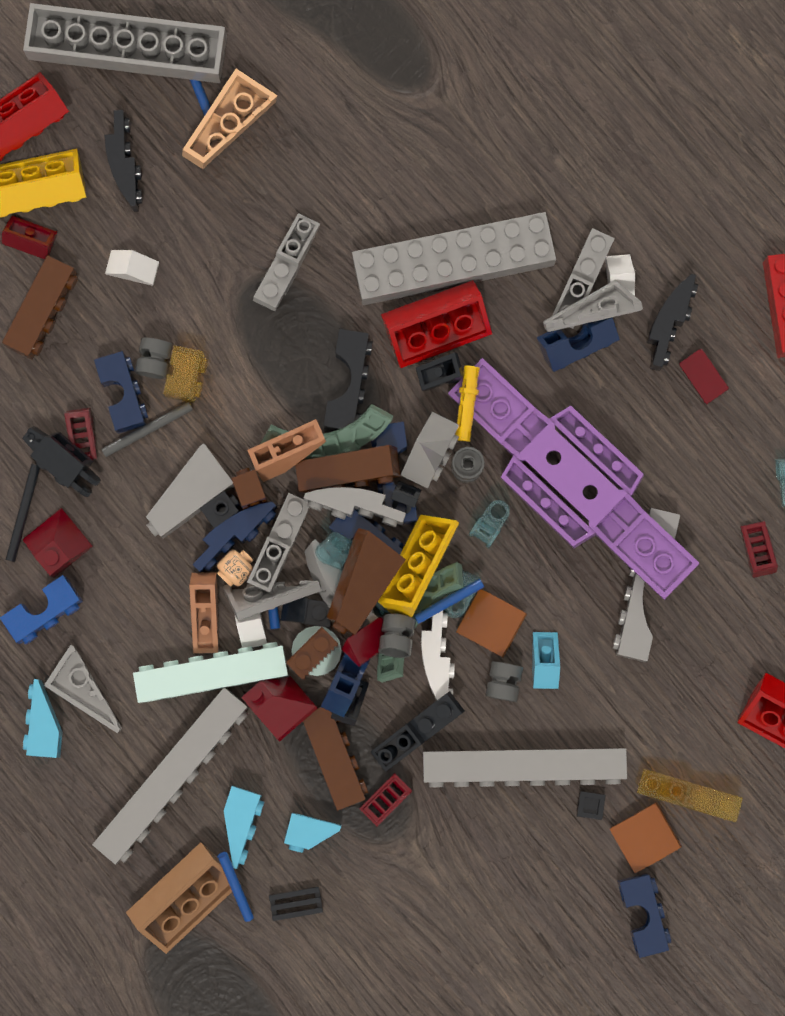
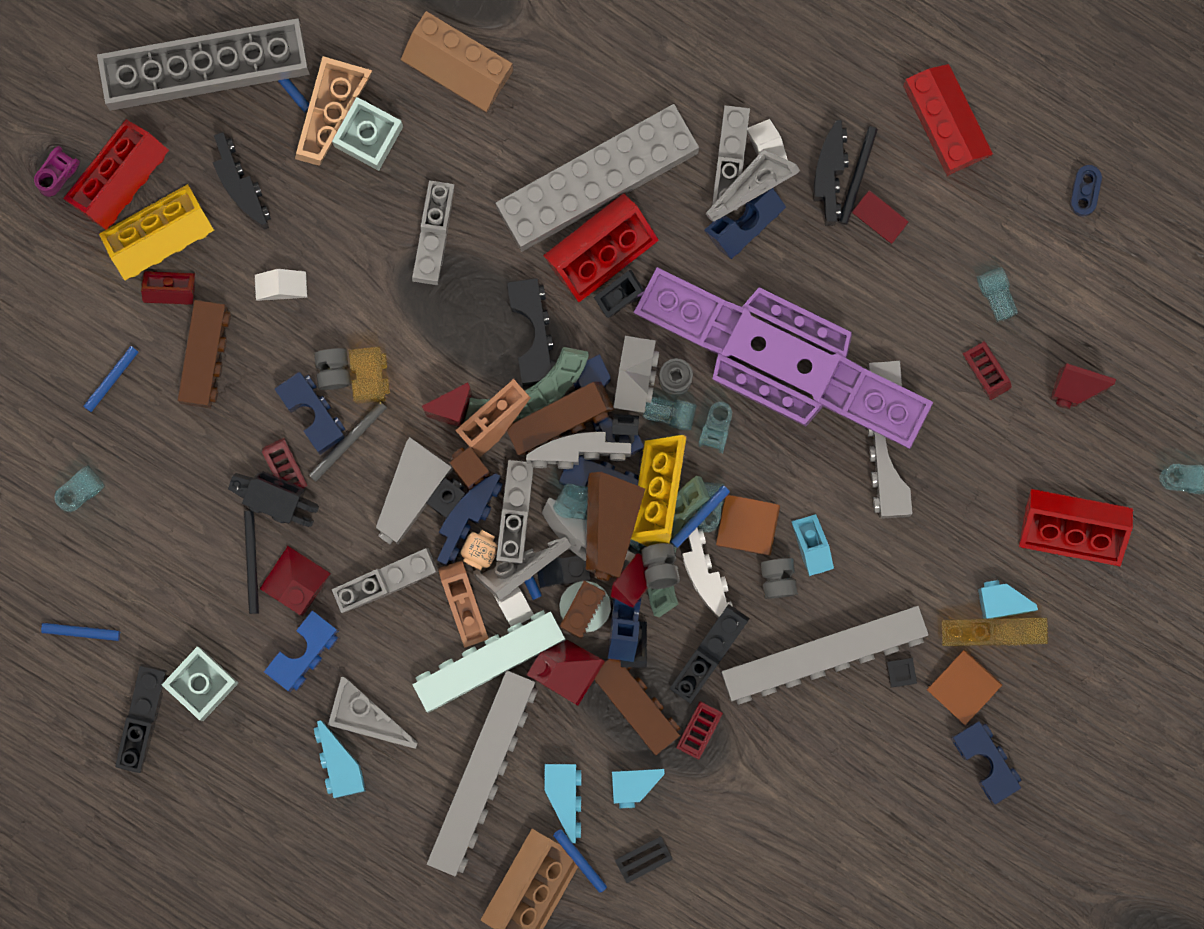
camera: 15 degrees left, 0 degrees up
yellow pin [456,366,480,442] -> none
none -> light grey slope [331,548,439,613]
none -> light aqua brick [332,97,403,171]
none -> medium nougat slope [401,11,513,113]
none -> dark red slope [422,382,472,427]
none -> clear light blue piece [643,397,697,431]
none -> black bar [838,126,878,225]
none -> medium azure slope [978,580,1038,620]

